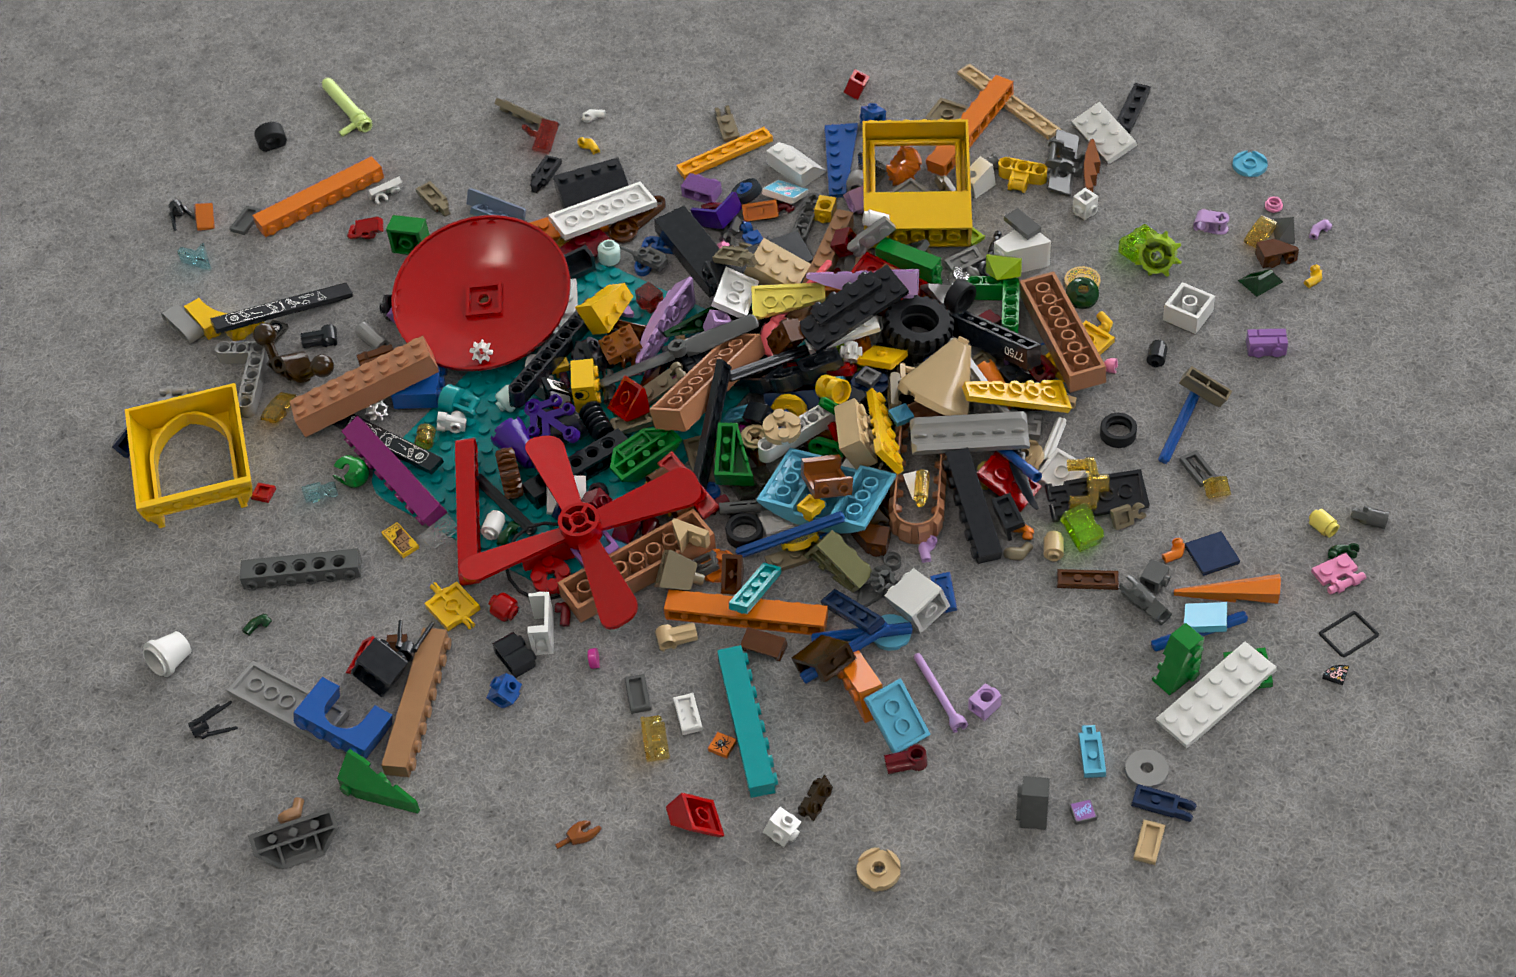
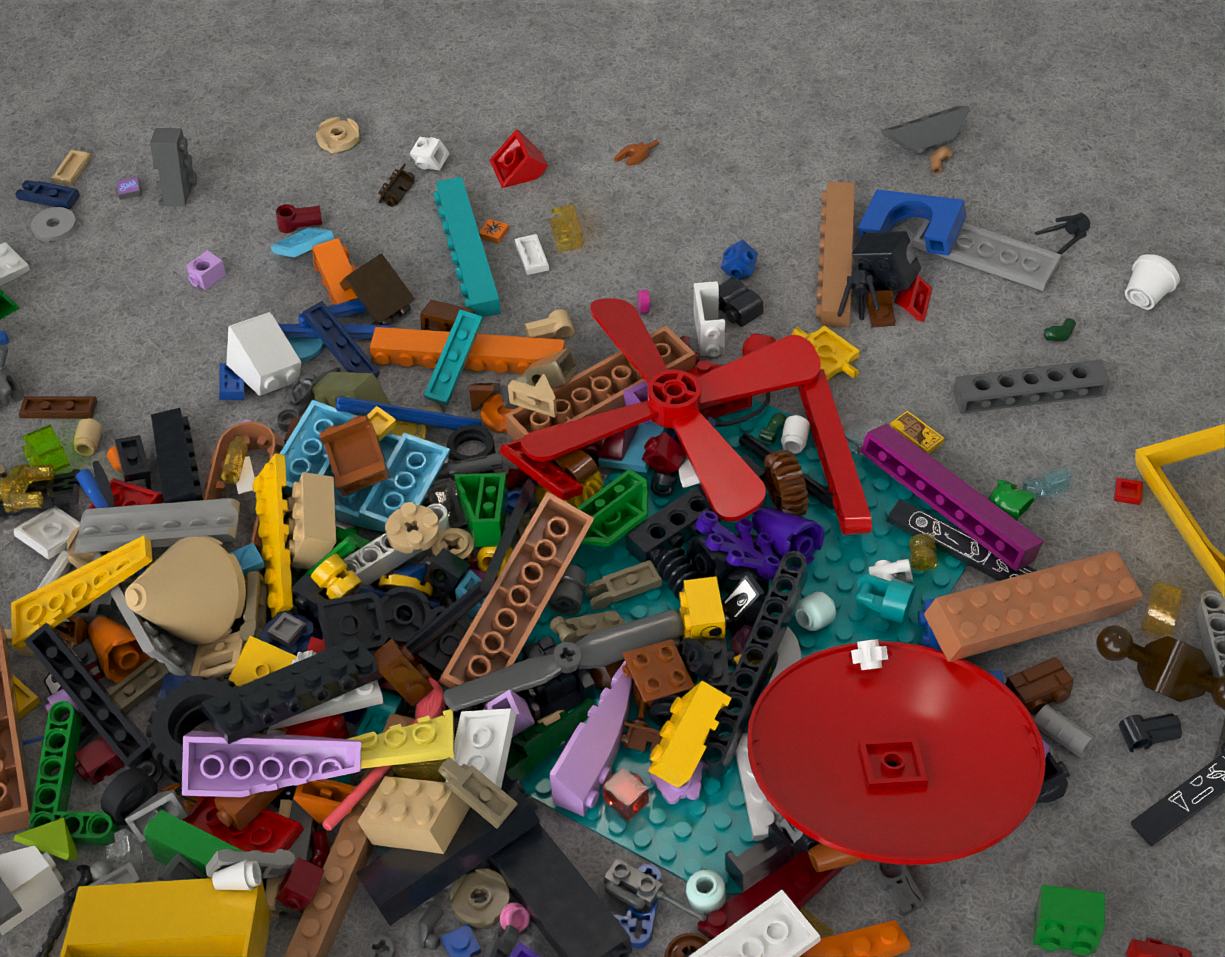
camera: 175 degrees right, 0 degrees up
green wedge [337,749,420,814] -> none
red slope [607,375,650,422] -> none
dark grey tile [624,674,651,714] -> none
lavender piece [914,653,968,733] -> none
dark tan arm [1003,542,1033,561] -> none
dark red brick [1028,355,1059,383] -> none
medium azure hinge [1078,725,1106,778] -> none

